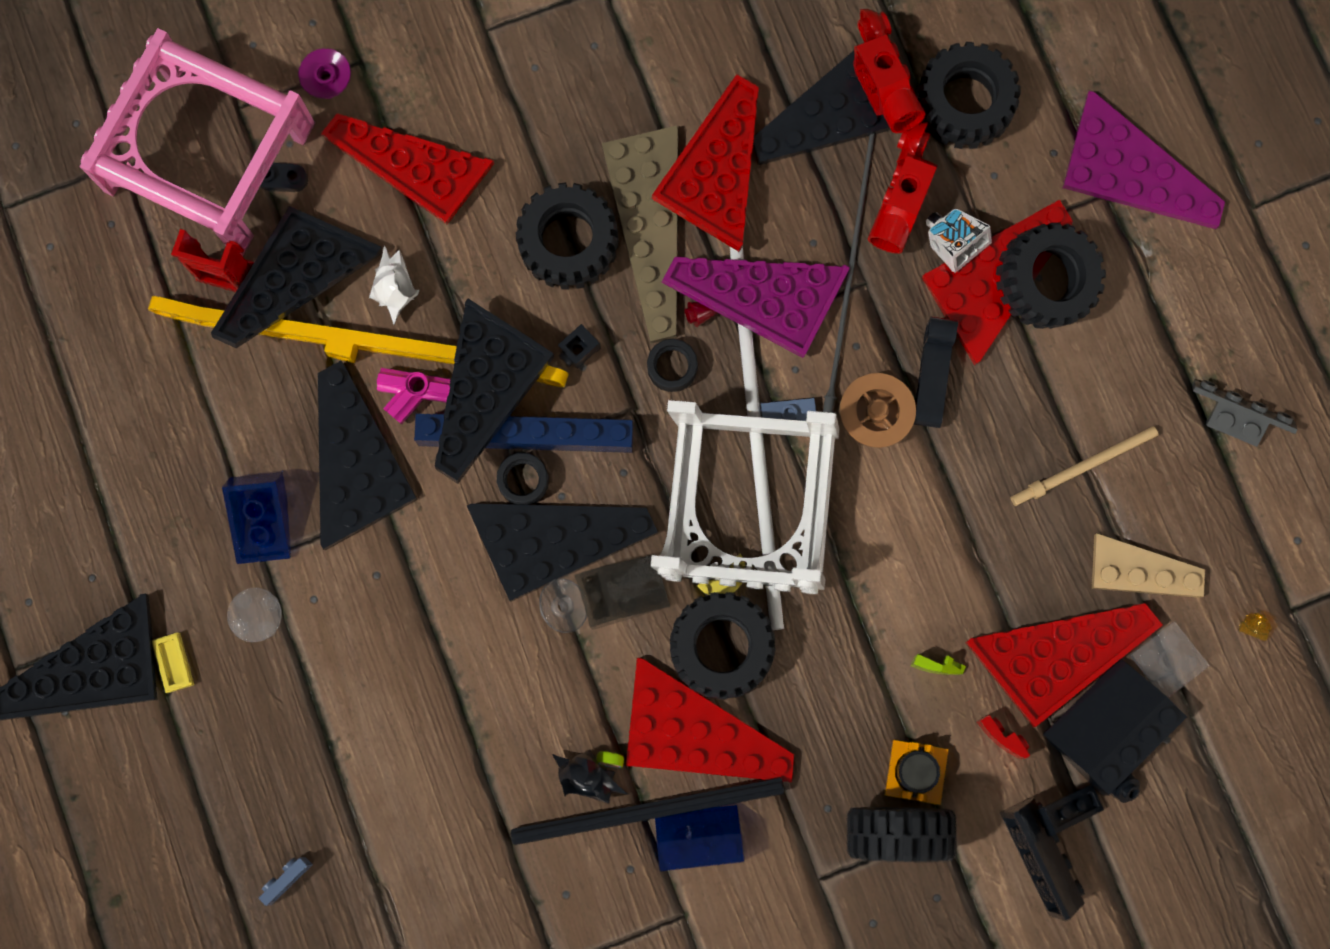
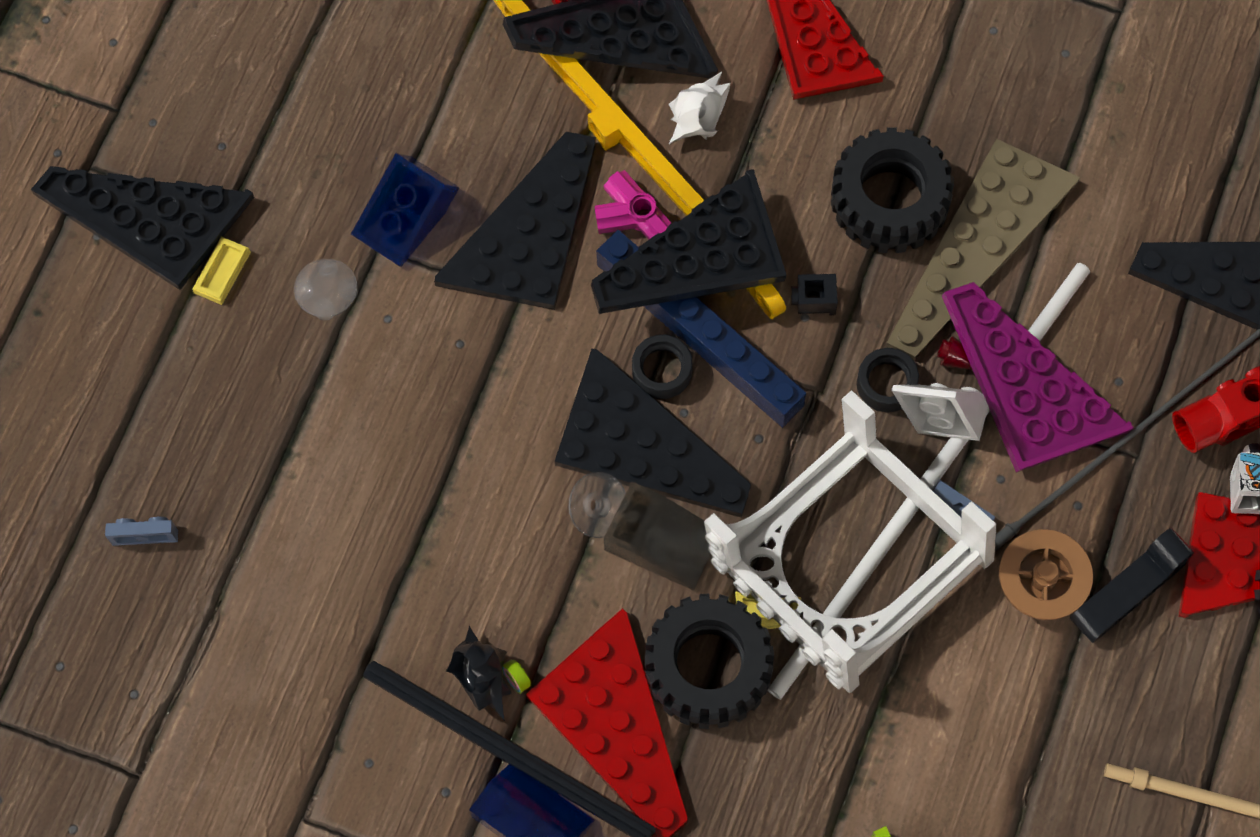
camera: 40 degrees right, 10 degrees down
red wing [652,74,759,252] -> none
none -> white slope [892,383,988,441]

